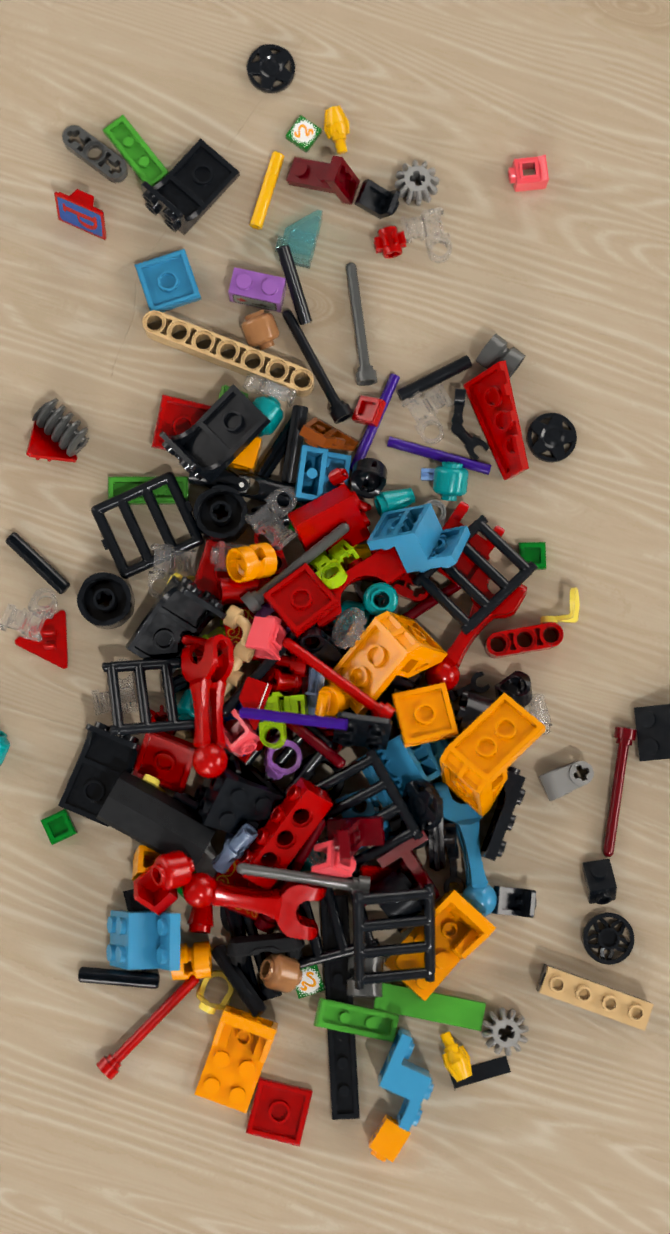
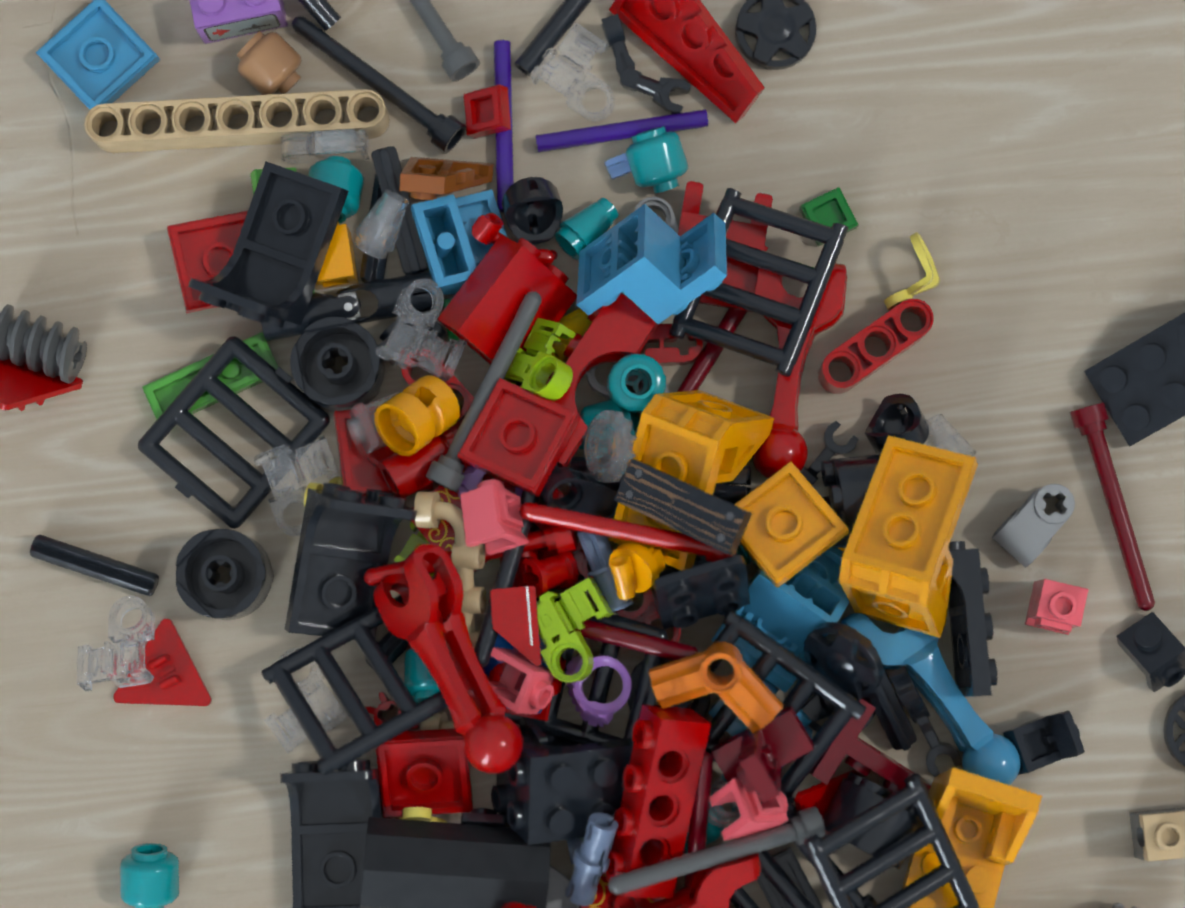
camera: 20 degrees left, 0 degrees up
dark purple bar [239,707,348,730] -> none
none -> clear cone [354,190,409,259]
none -> black tile [614,458,753,556]
none -> orange piece [649,642,783,733]
none -> coral window [1025,579,1089,635]

